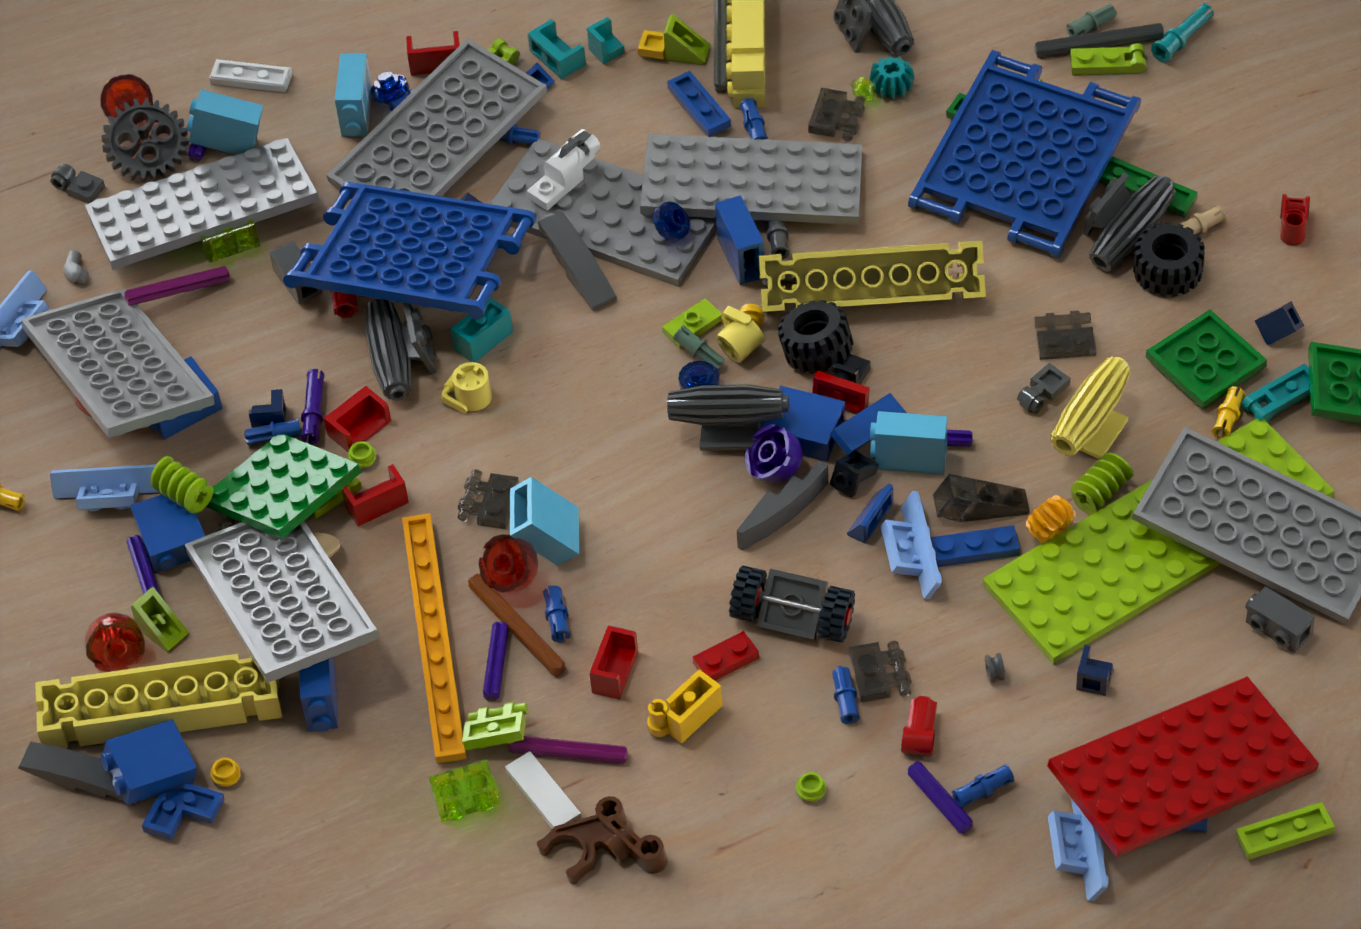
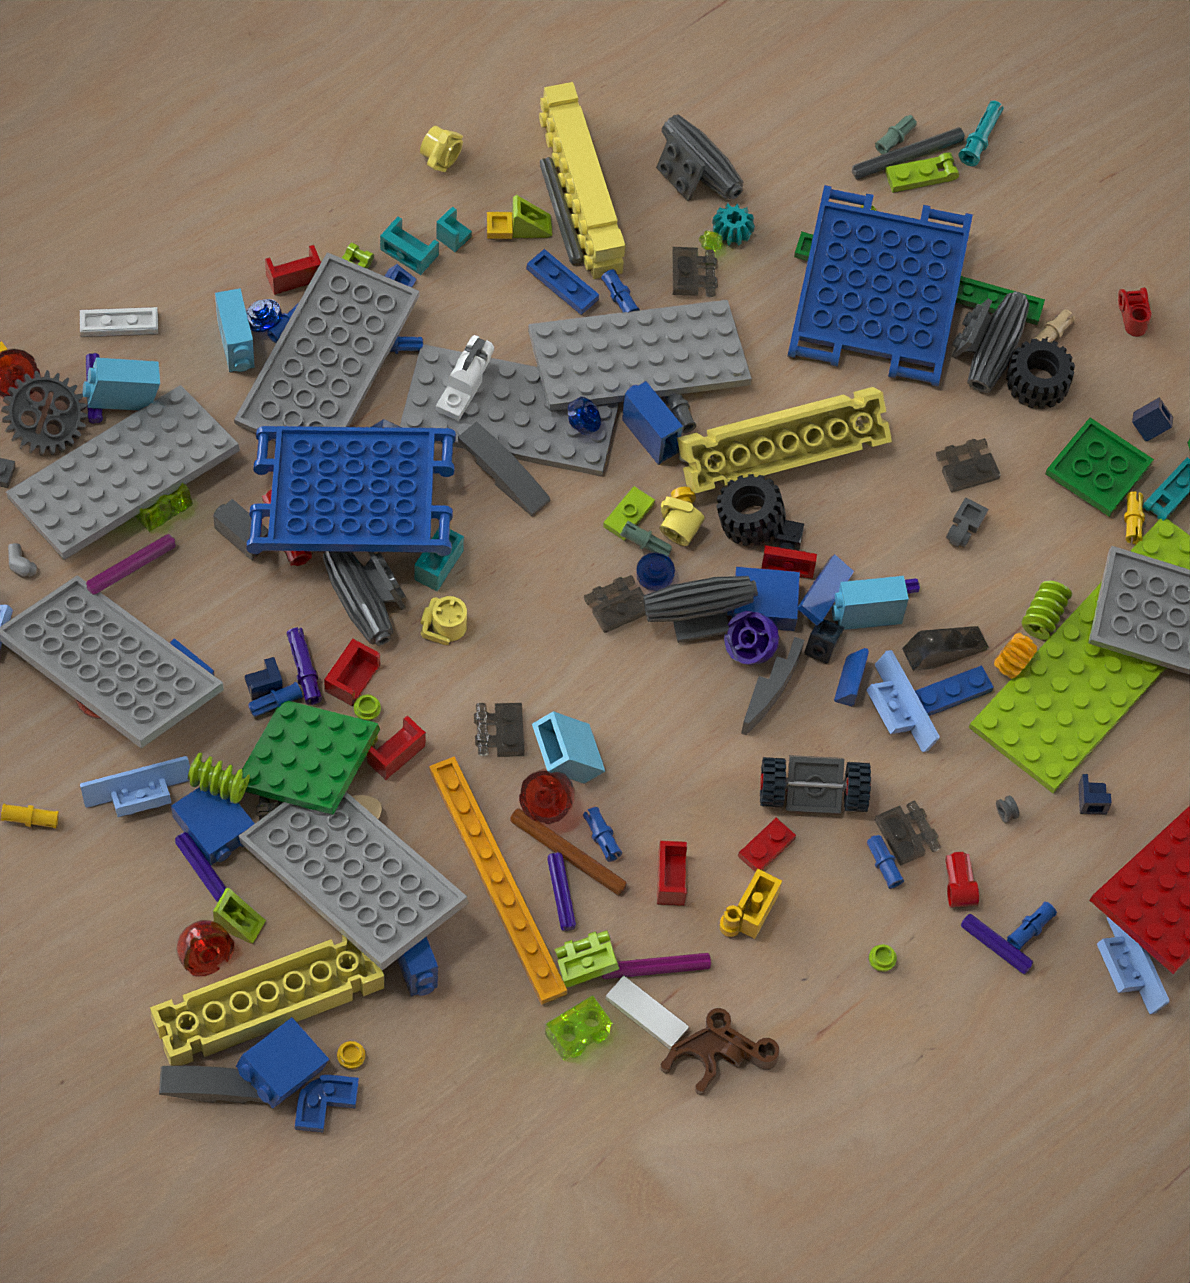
camera: 25 degrees left, 10 degrees up
light yellow plate [1050,357,1131,459] -> none
none -> clear smoke plate [584,575,646,633]

